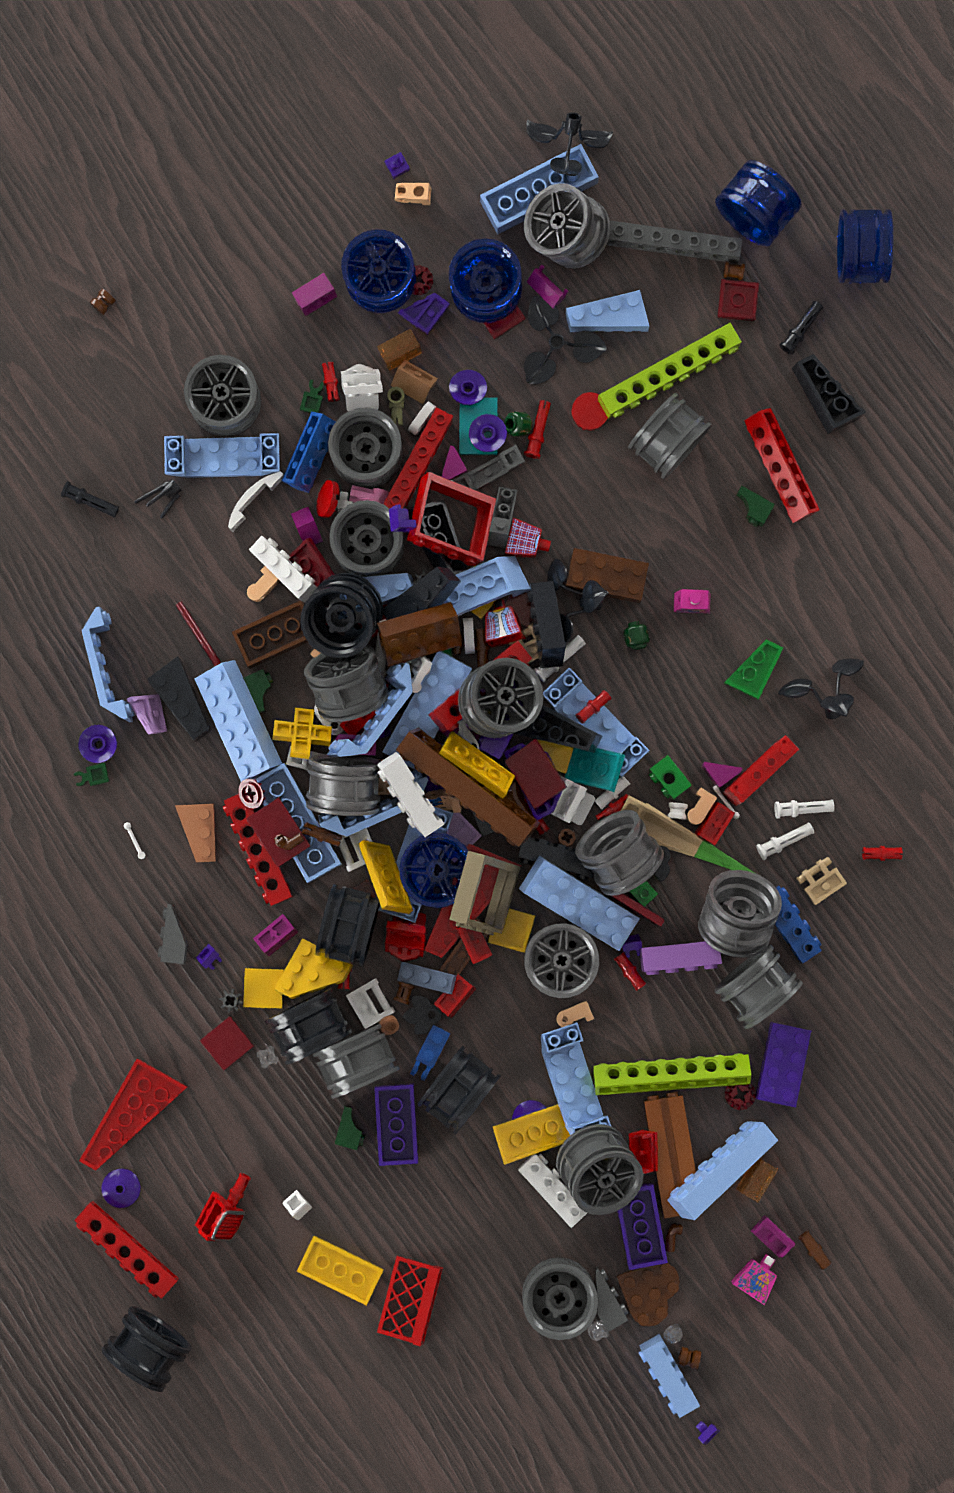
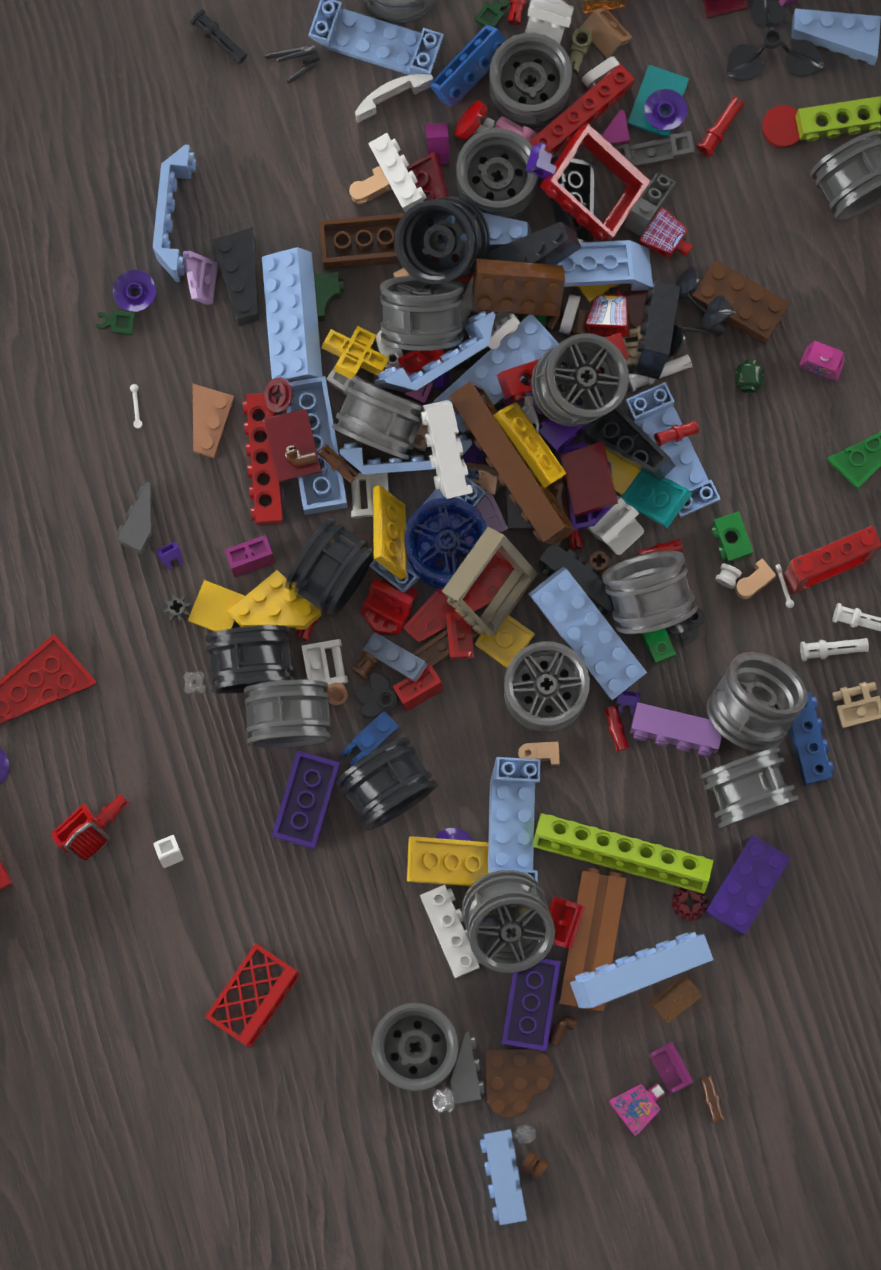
camera: 20 degrees right, 5 degrees down
dark red bar [175,601,221,666] -> none
dark red tile [199,1016,254,1071] -> none
yellow tile [297,1235,384,1306] -> none
dark green arch [335,1105,365,1150] -> none
dark purple dish [449,370,487,405] -> none
dark green head [504,412,532,437] -> none
white pin [595,776,630,809] -> none
dark red tile [610,894,664,926] -> none
tan plate [621,795,756,874] -> none
red hinge [694,802,735,845] -> none
dark purple tile [696,1421,720,1445] -> none
magenta slope [702,762,742,788] -> none

